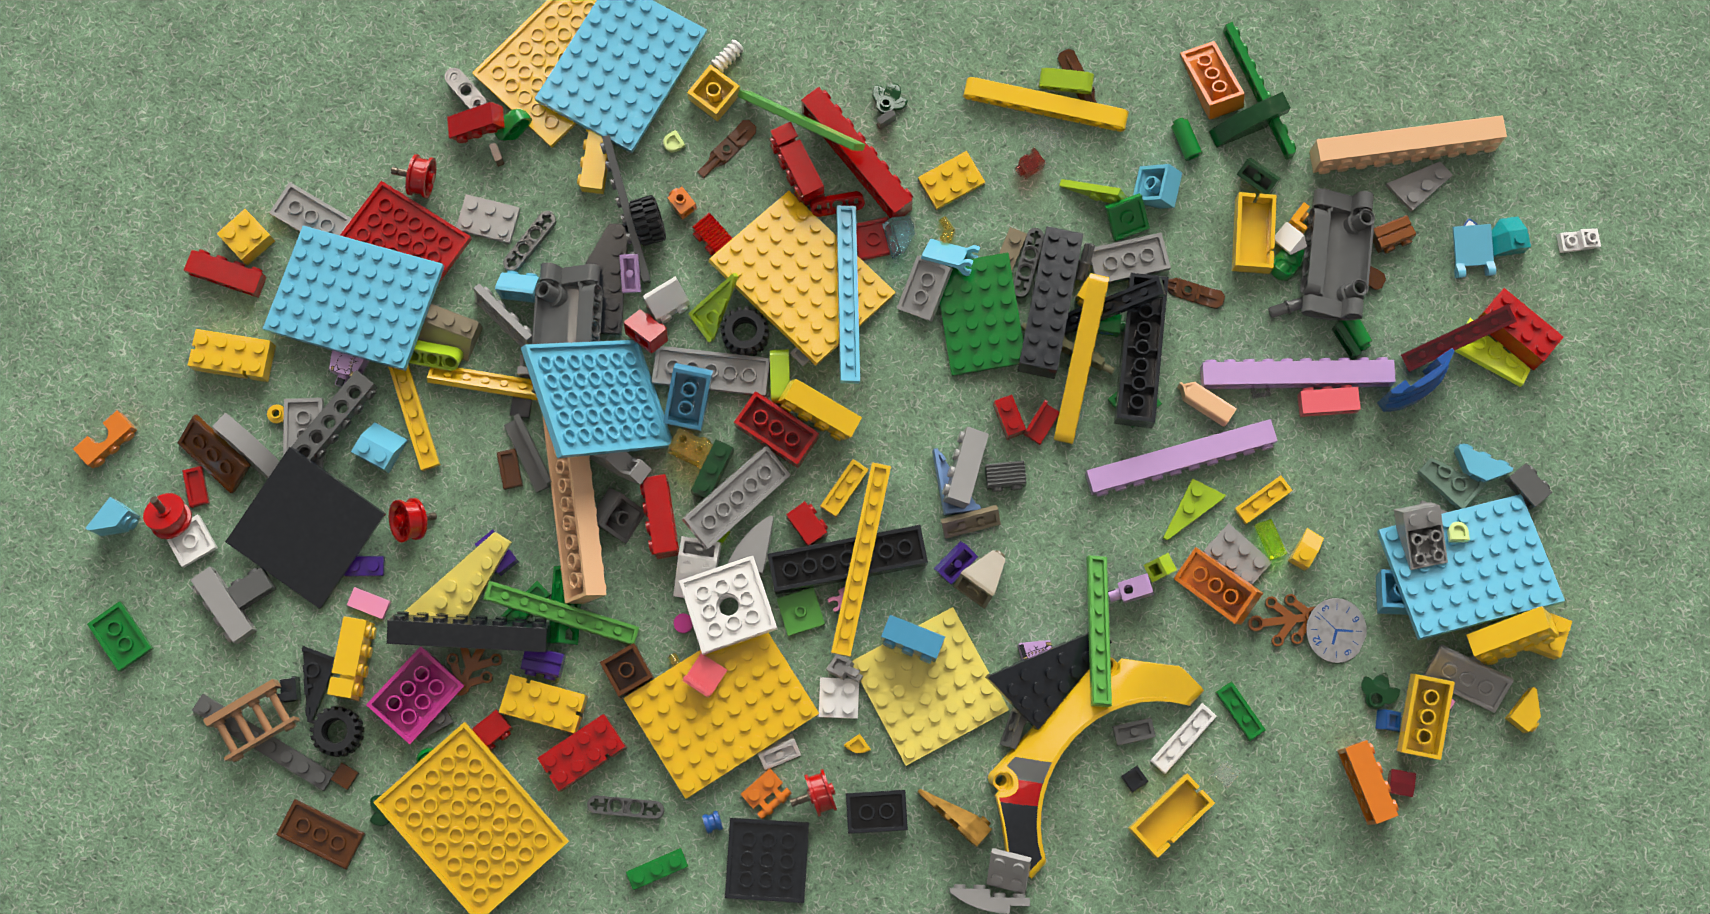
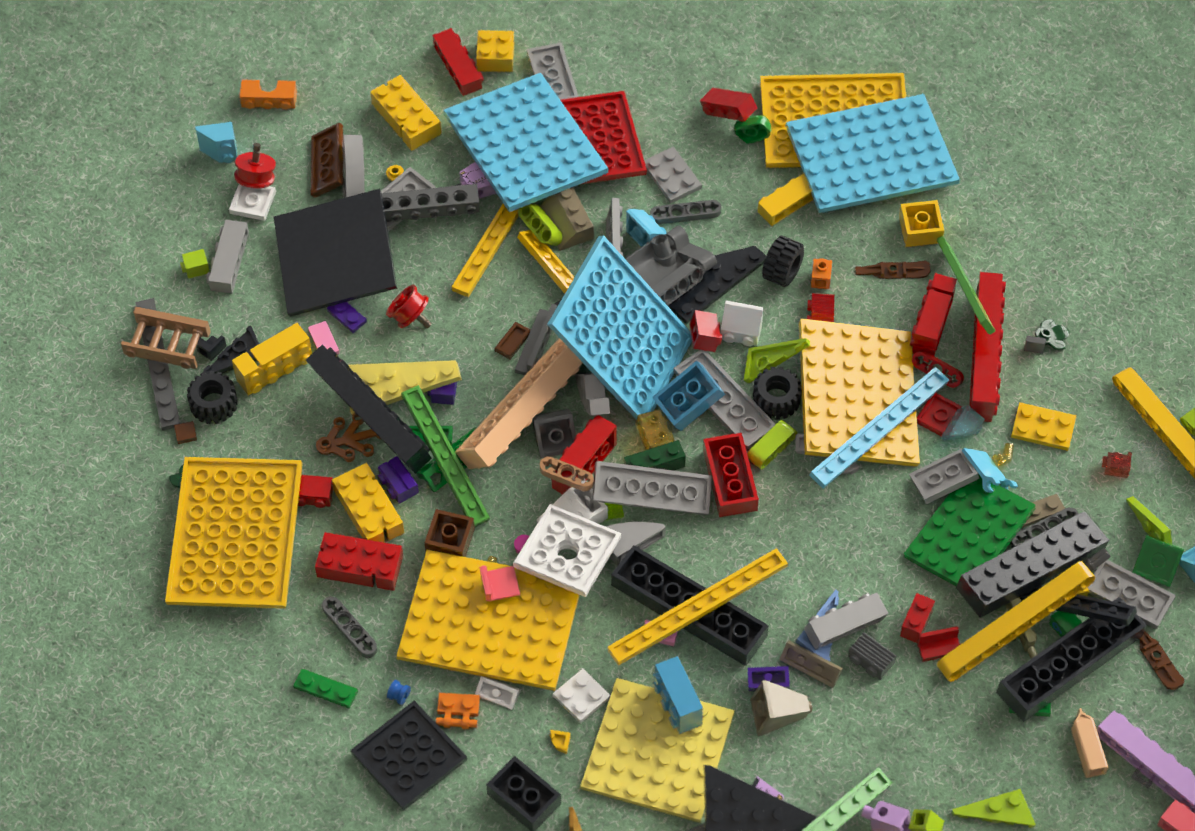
camera: 45 degrees right, 20 degrees down
green plate [87,601,153,672] -> none
red tile [182,466,210,508] -> none
dark grey brick [227,568,276,610] -> none
reddish brown tile [276,799,365,870] -> none
medium azure slope [351,422,408,473] -> none
dark pink slope [366,646,464,744] -> none
red wheel [391,154,437,199] -> none
dark grey plate [416,706,454,742] -> none
piece [445,68,487,109] -> none
tile [489,143,505,167] -> none
dark grey plate [600,135,651,284] -> none
lavender slope [619,254,641,293] -> none
yellowish green tile [663,130,686,153] -> none
white piece [711,40,744,73] -> none
bright green plate [777,587,825,636] -> none
yellow brick [778,379,862,441] -> none
red brick [786,501,828,546] -> none
red wheel [790,769,837,817] -> none
yellow plate [820,459,869,517] -> none
light grey plate [826,654,863,683] -> none
lavender brick [1085,419,1278,497] -> none
none -> lime brick [180,249,210,279]
none -> medium nougat beam [540,457,594,491]

